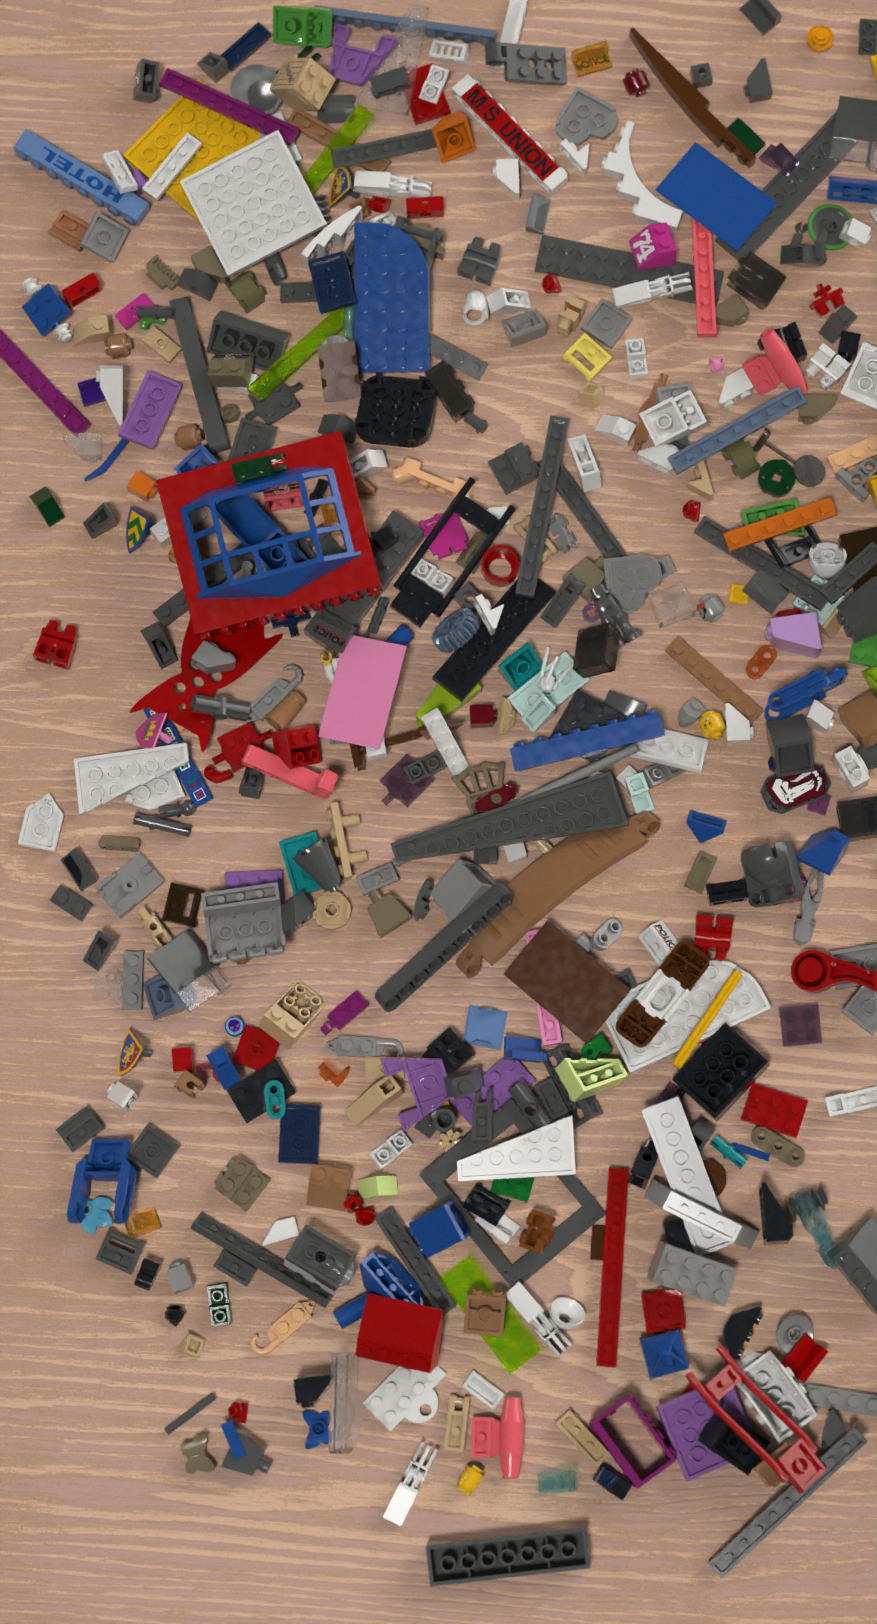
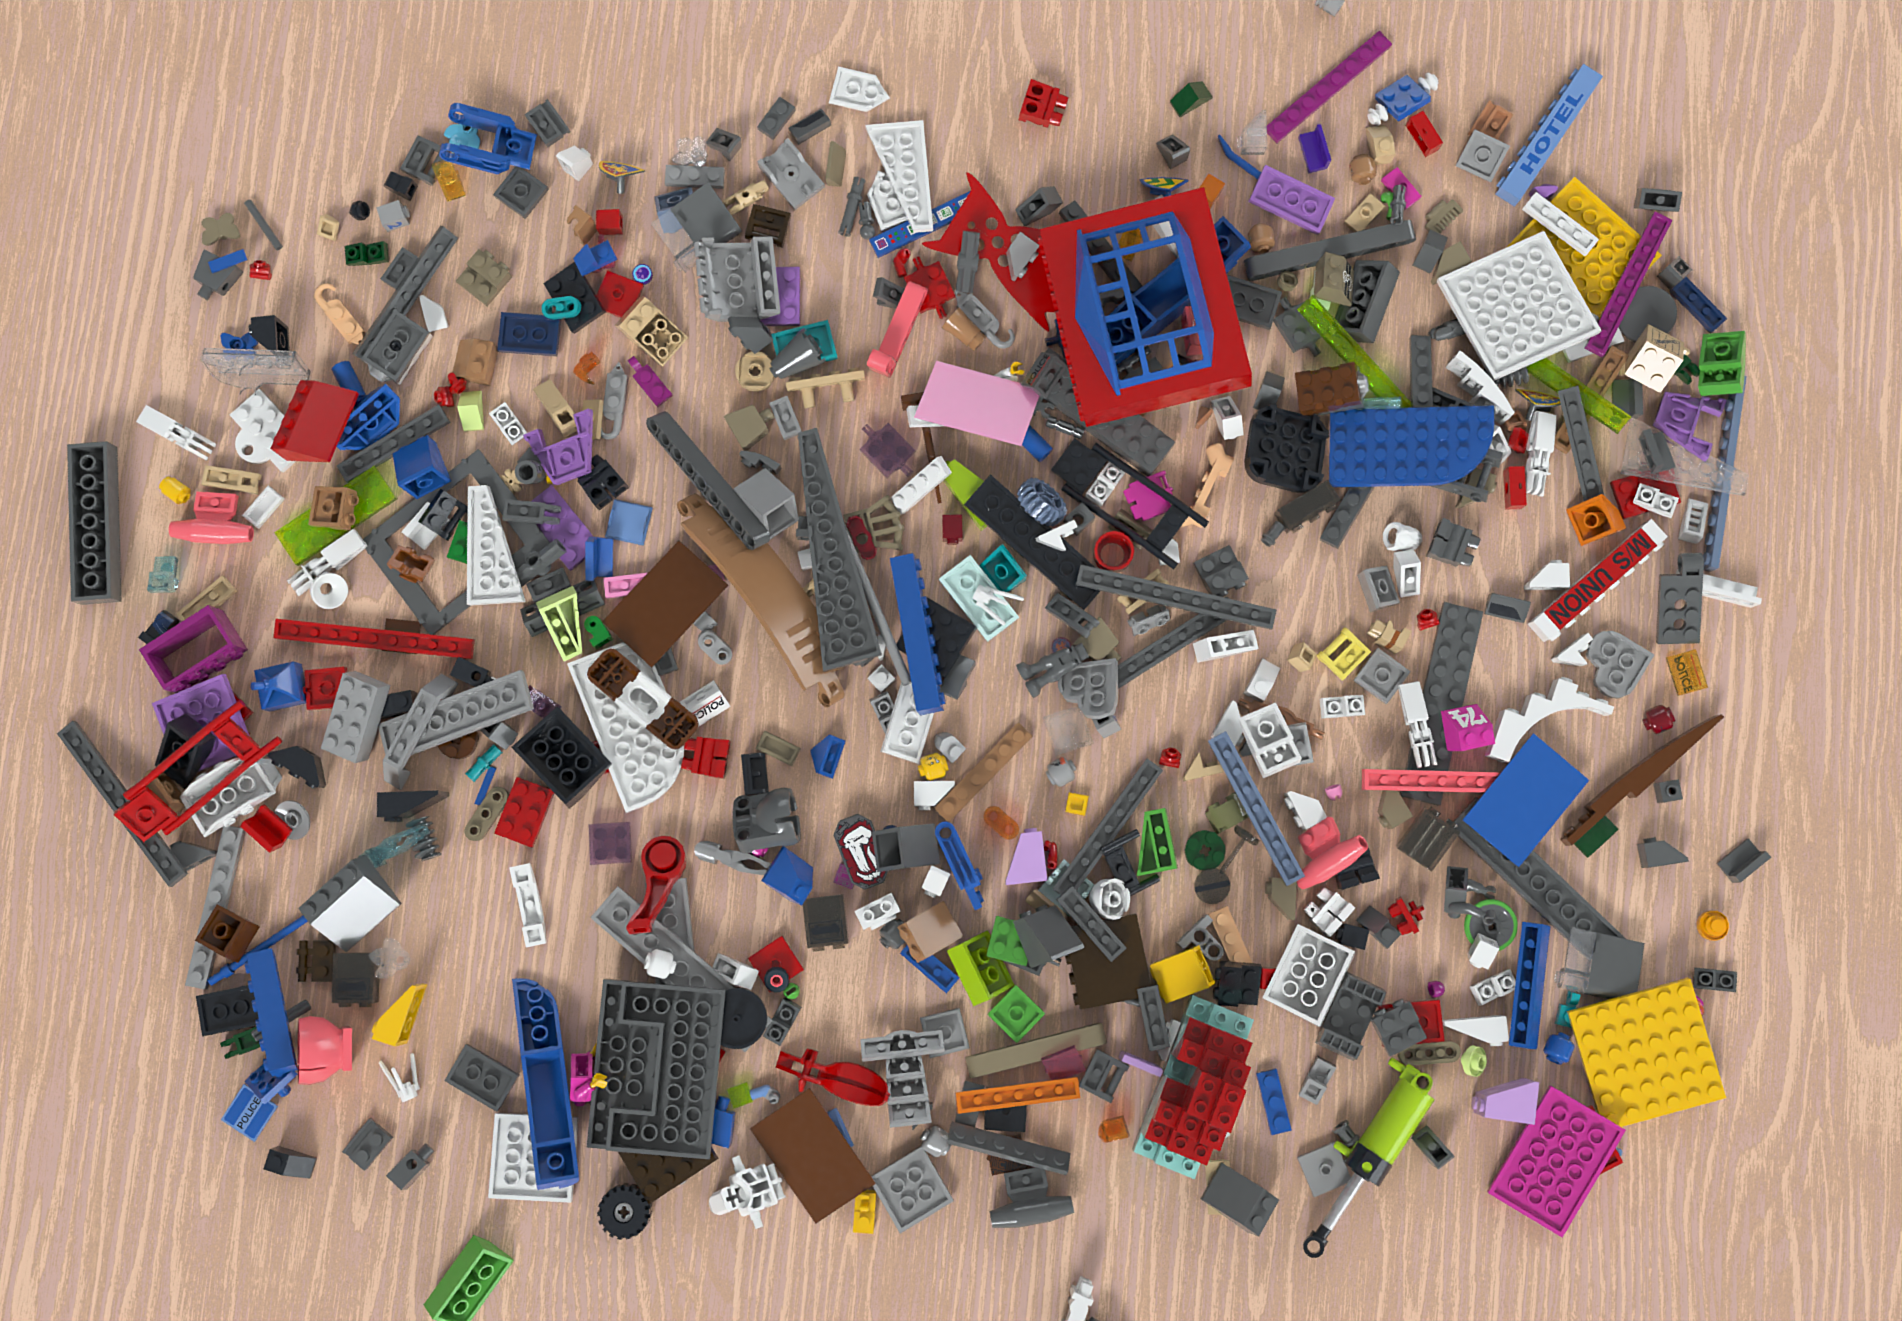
camera: 90 degrees right, 5 degrees up
white slope [96,365,123,425] -> none
white tile [101,150,138,194] -> none
shield [135,713,172,749] -> none
olive cylinder [226,271,265,314] -> none
dark green hinge [231,454,287,483] -> none
red slope [271,725,321,769] -> none
dark blue plate [308,251,357,314] -> none
black panel [371,526,398,553] -> none
dark grey slope [403,751,447,785] -> none
dark grey slope [443,1067,484,1098] -> none
tan plate [495,697,516,735] -> none
light aqua slope [521,694,556,733] -> none
clear smoke brick [573,623,620,678] -> none
light aqua slope [624,772,655,815] -> none
yellow axle [672,970,742,1069] -> none
orange plate [723,497,837,553] -> none
dark grey panel [742,569,790,614] -> none
clear purple slope [759,143,799,176] -> none

